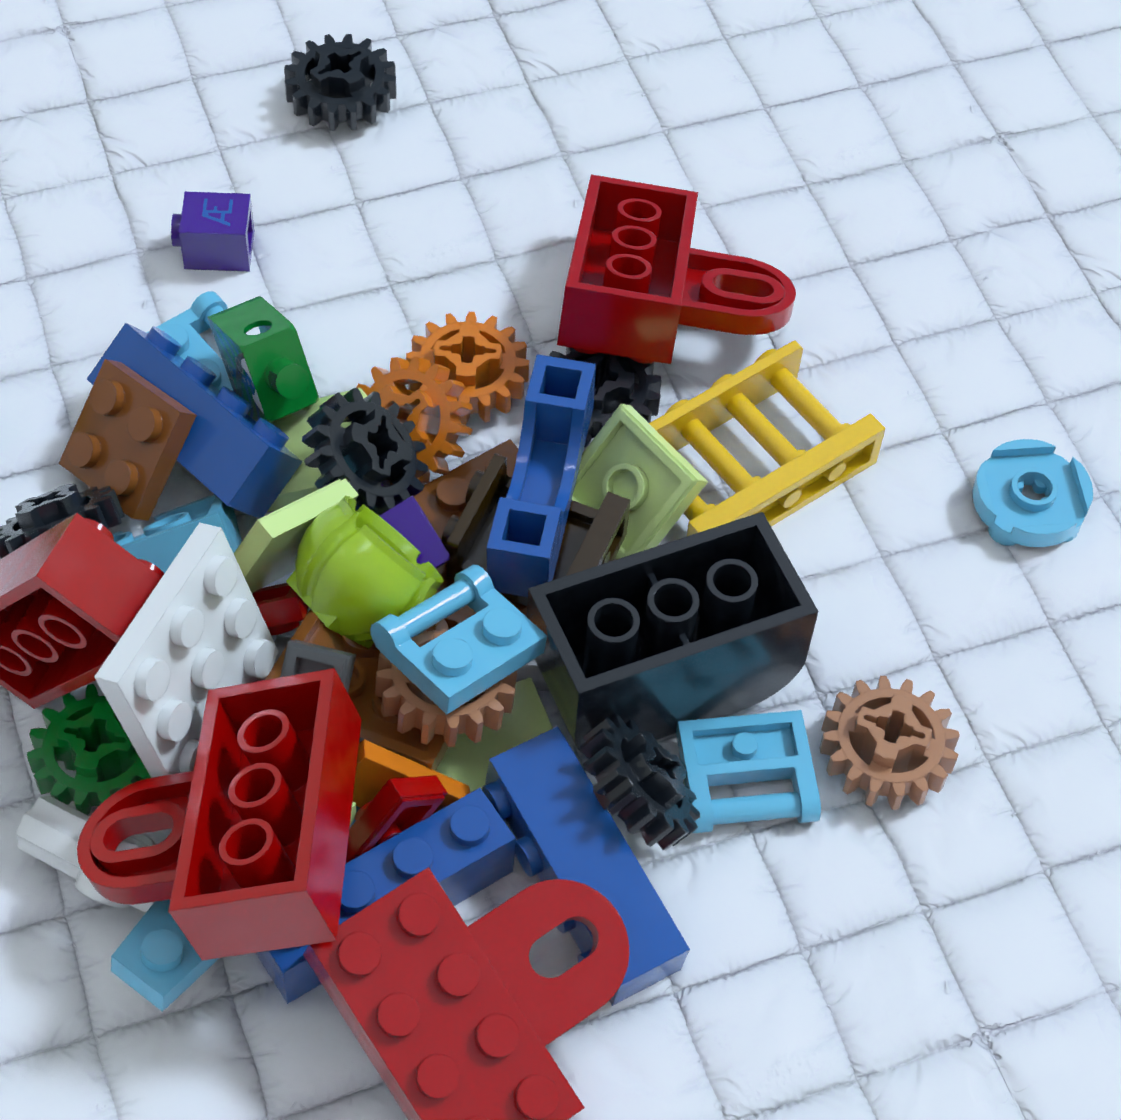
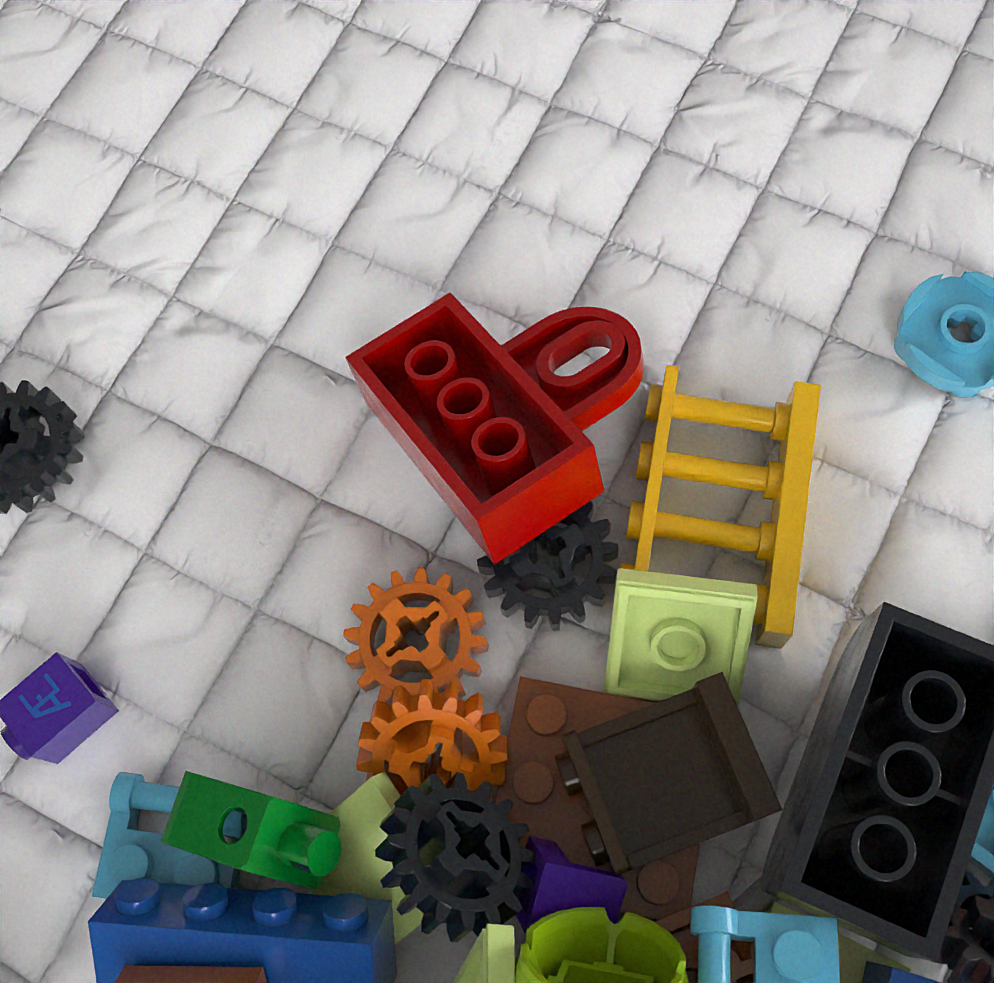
camera: 30 degrees left, 15 degrees up
blue arch [487,354,596,597] -> none

